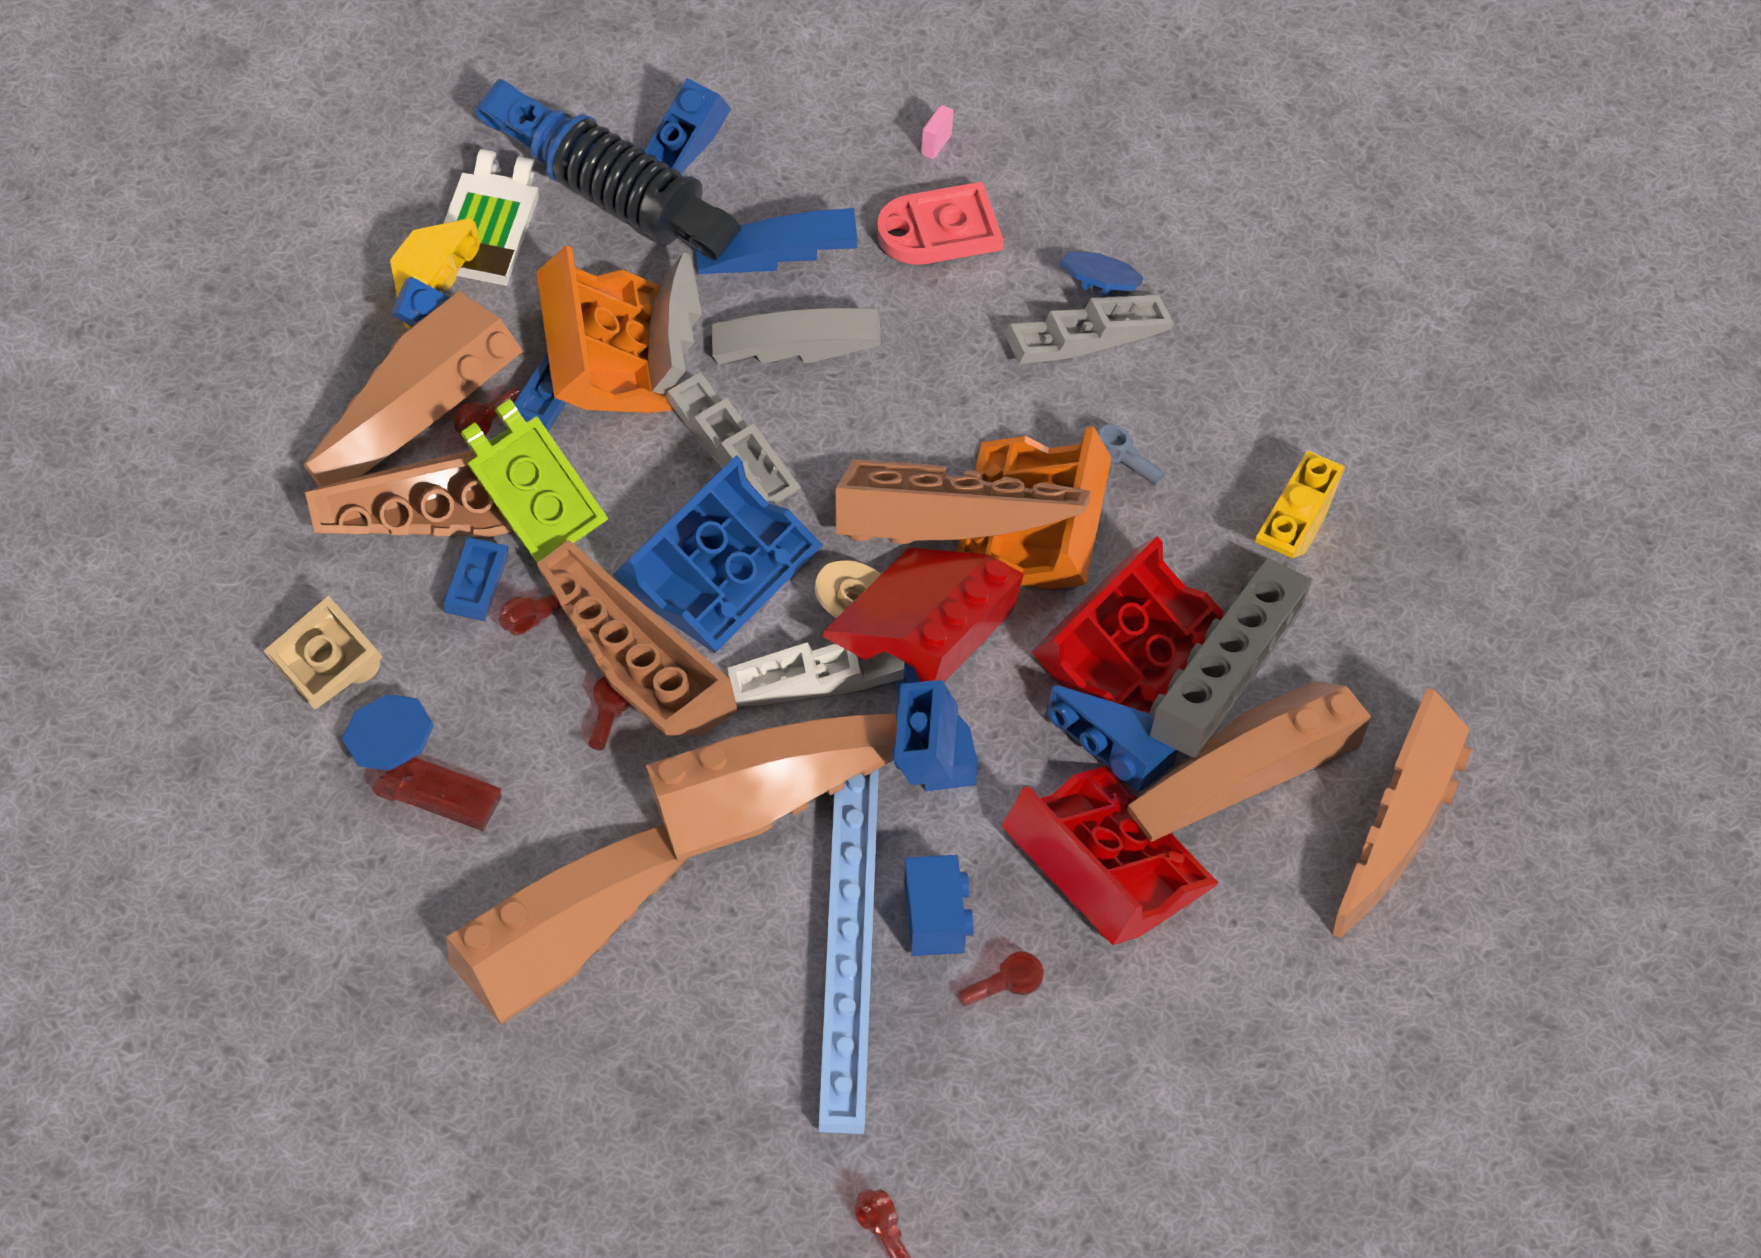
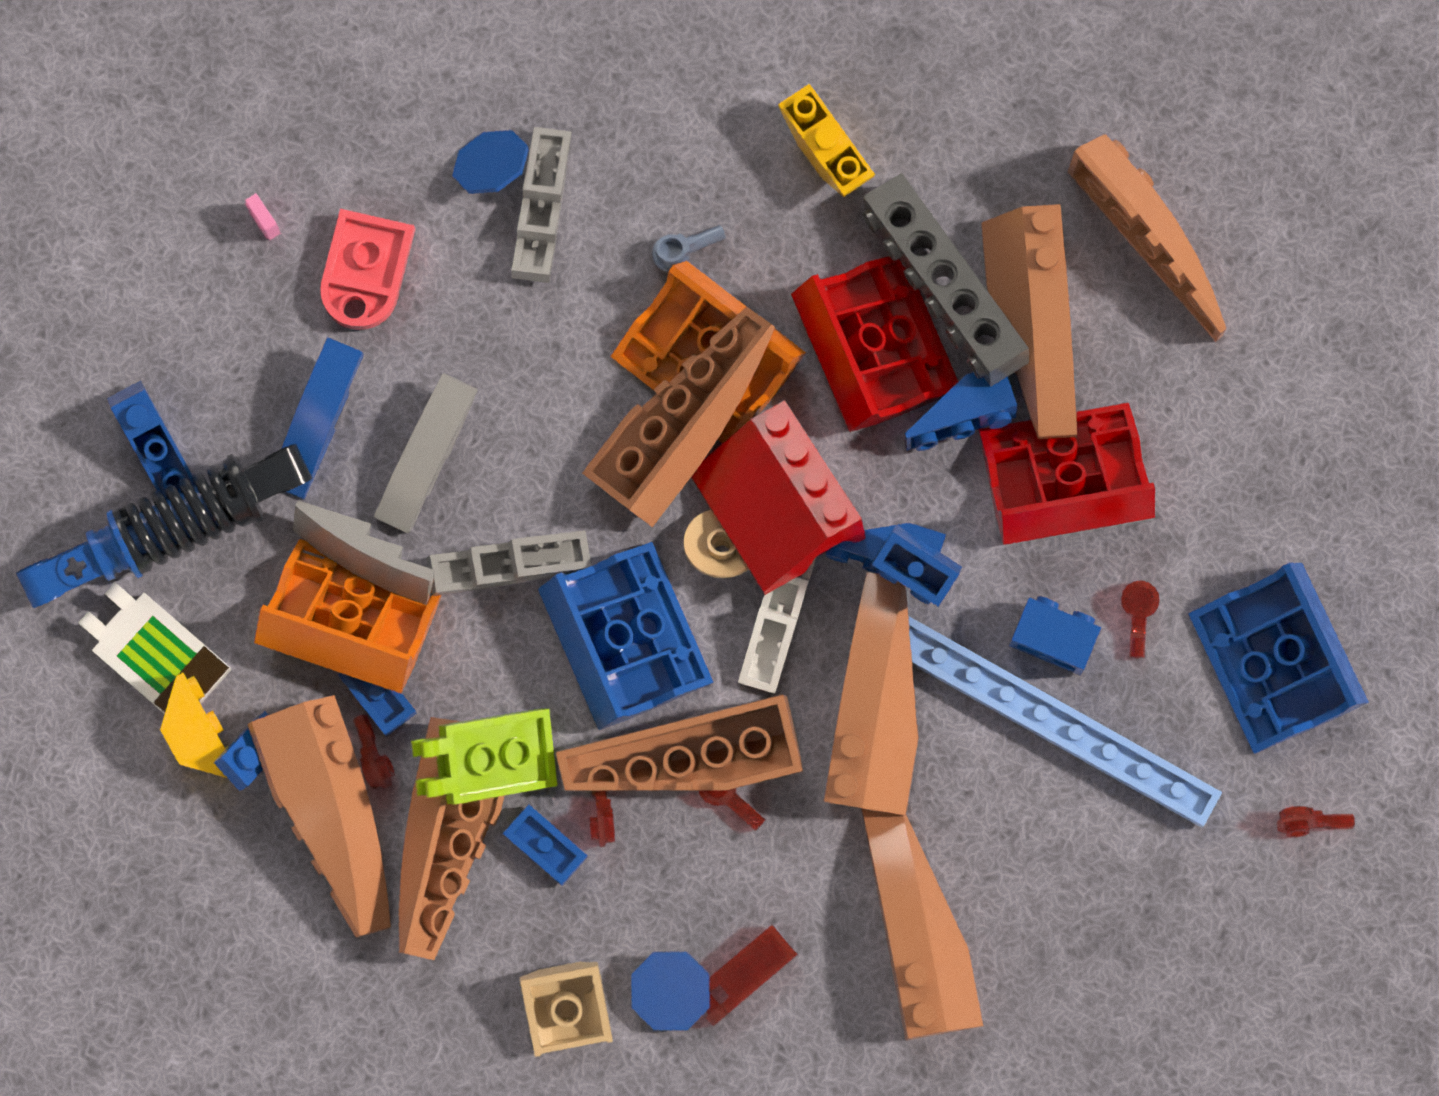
camera: 60 degrees left, 25 degrees up
none -> blue piece [1188,563,1369,754]

